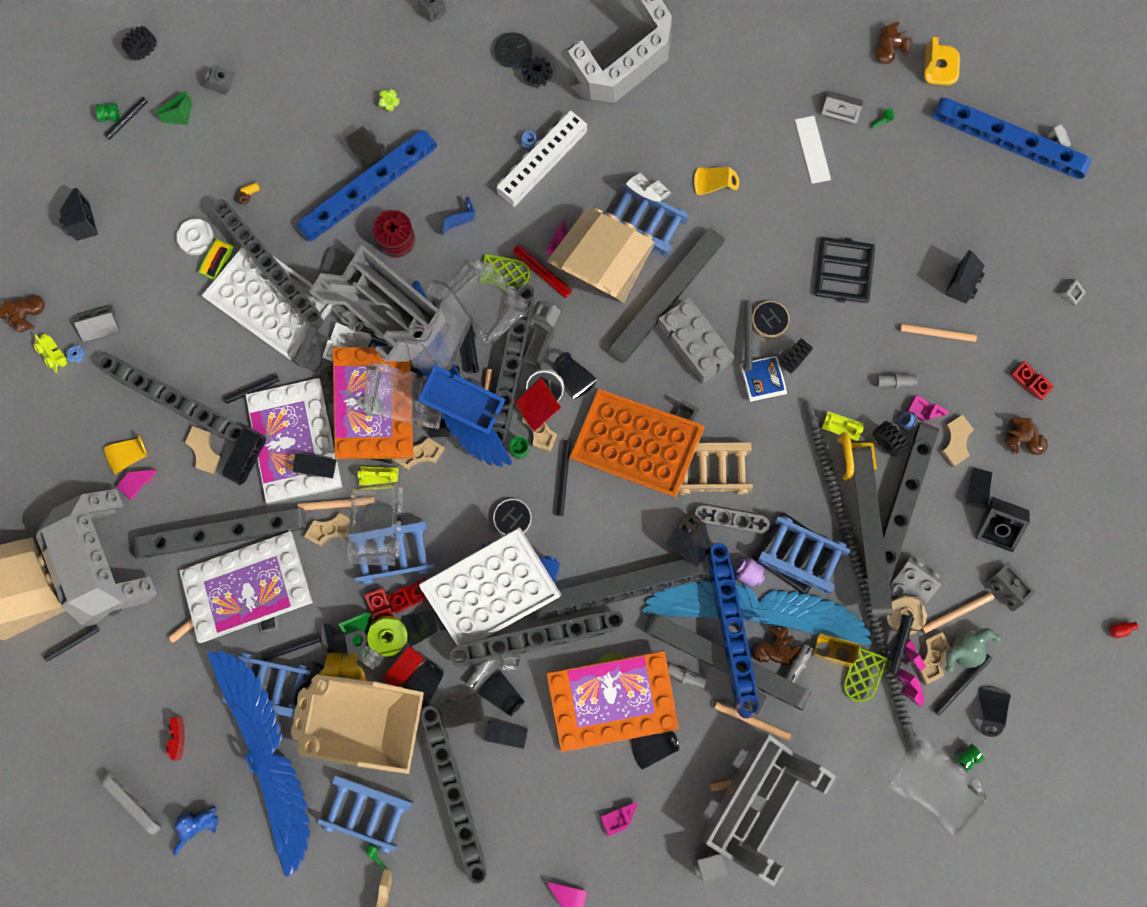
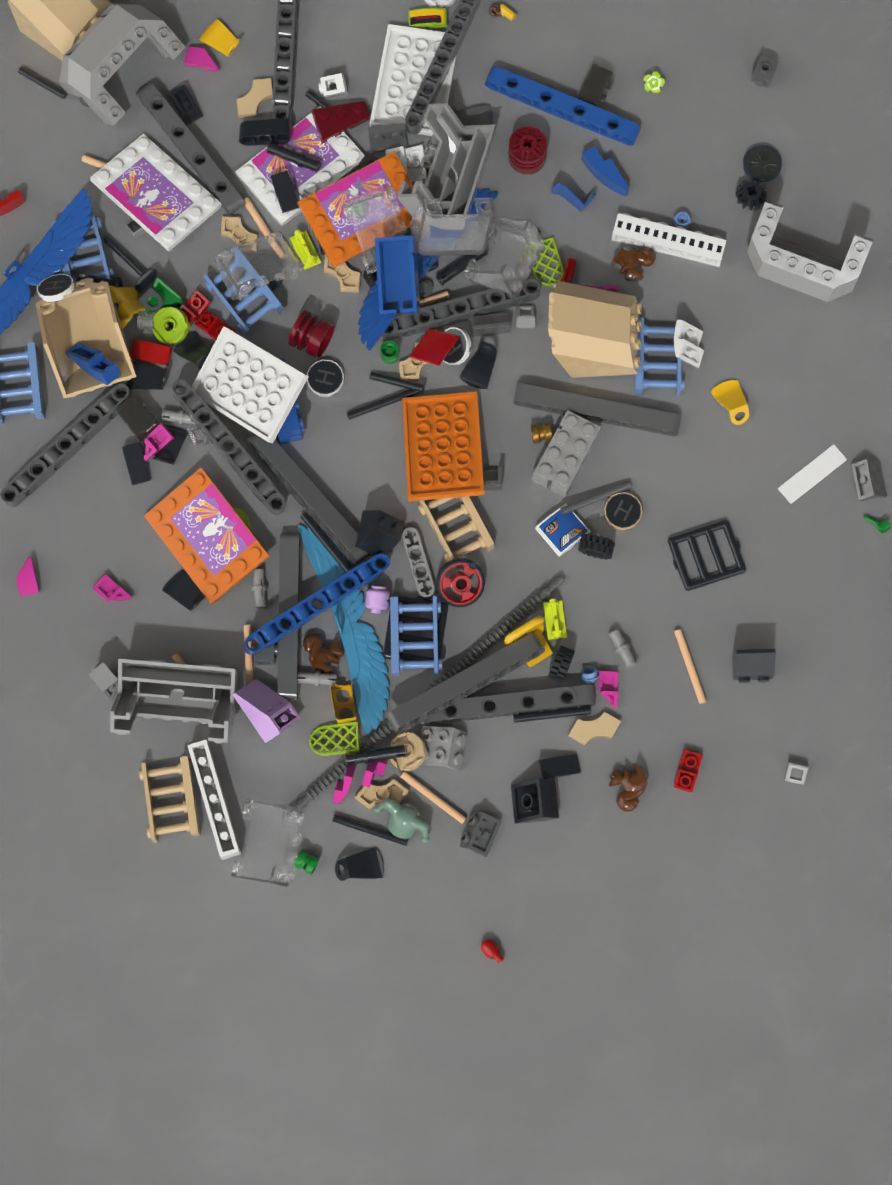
camera: 65 degrees right, 0 degrees up
none -> tile [37,274,75,302]
none -> blue slope [66,342,121,385]
none -> tan fence [139,756,200,843]
none -> dark pink slope [144,424,175,461]
none -> black slope [168,85,203,125]
none -> white brick [187,740,241,860]
none -> lavender slope [232,679,301,743]
none -> black pin [267,142,322,173]
none -> dark red wheel [288,310,335,359]
none -> black bar [300,512,352,573]
none -> dark red wing [312,101,370,144]
none -> white brick [319,73,348,97]
none -> black bar [369,372,425,392]
none -> red wheel [435,558,485,607]
none -> black bar [513,706,591,723]
none -> pearl gold wheel [530,423,552,444]
none -> blue slope [582,146,629,197]
none -> reddish brown animal [611,246,656,281]

